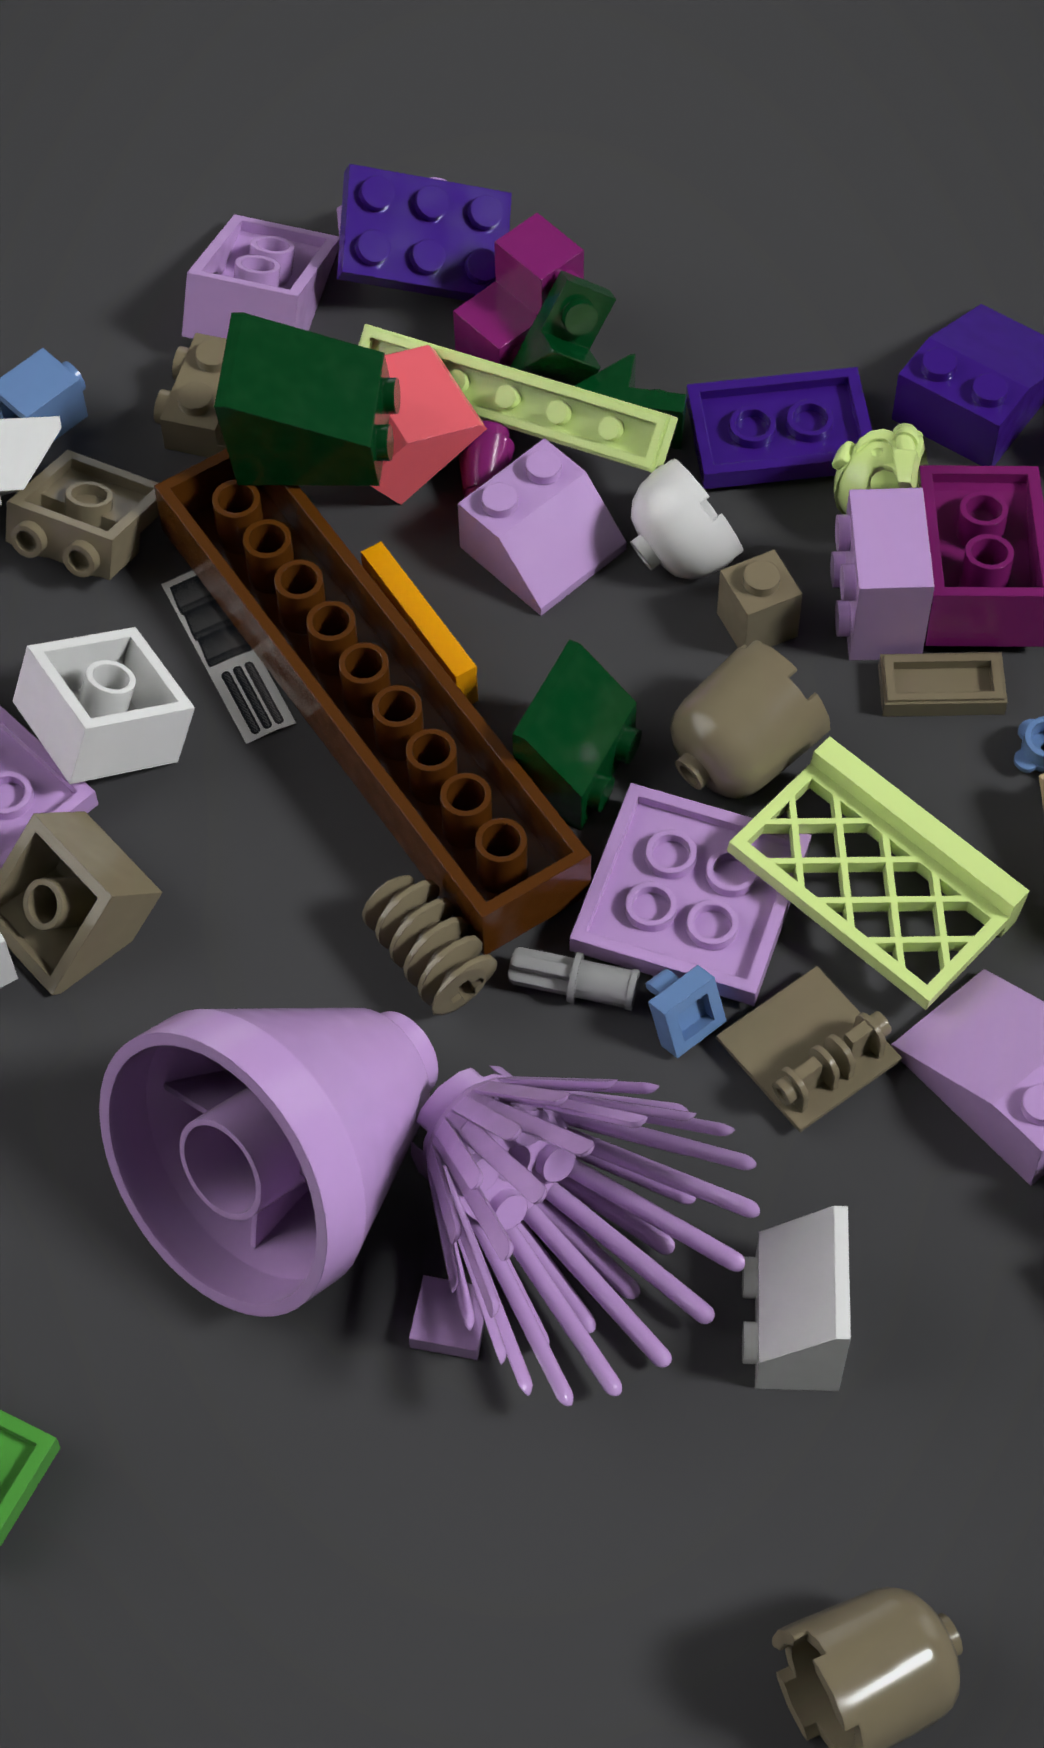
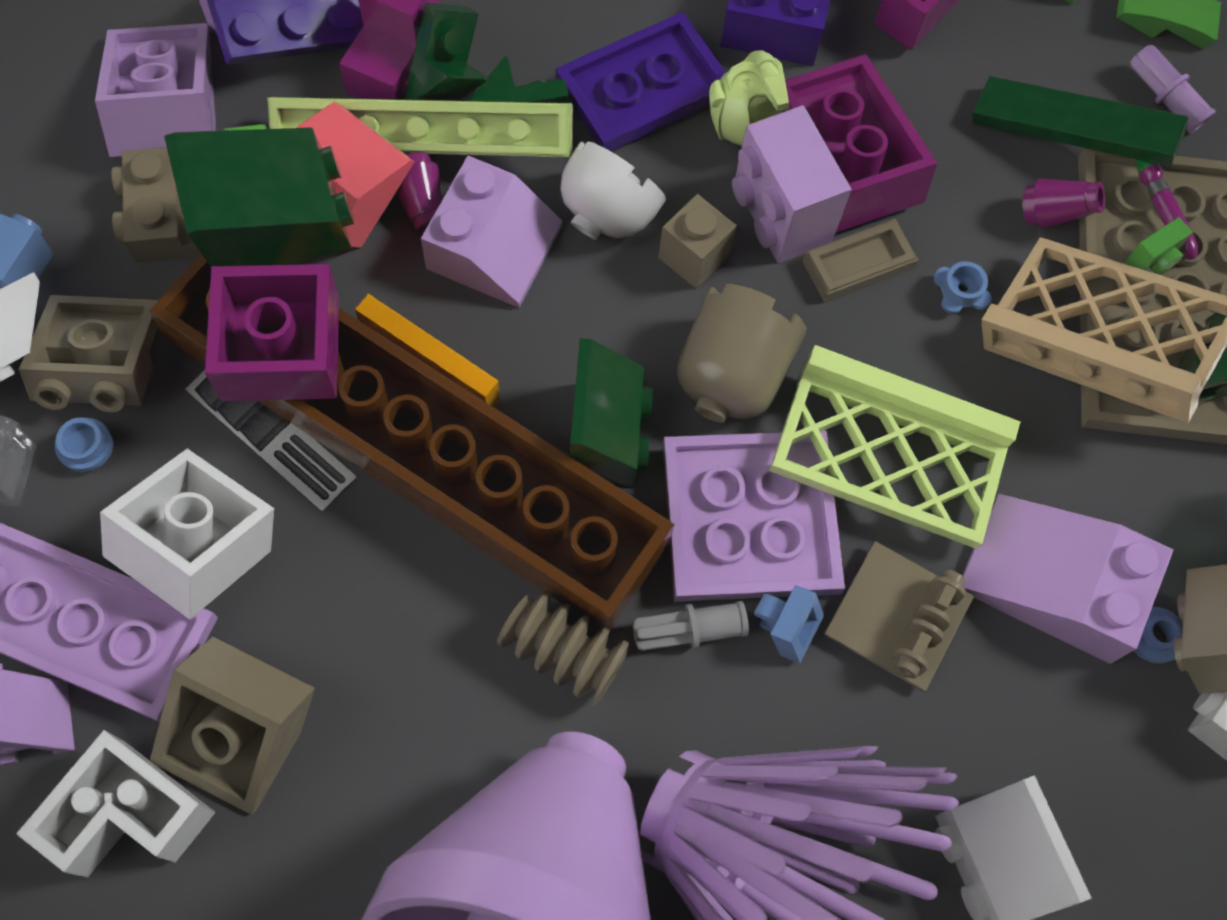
camera: 30 degrees left, 10 degrees up
none -> medium blue plate [55,418,113,472]
none -> magenta brick [205,264,339,401]

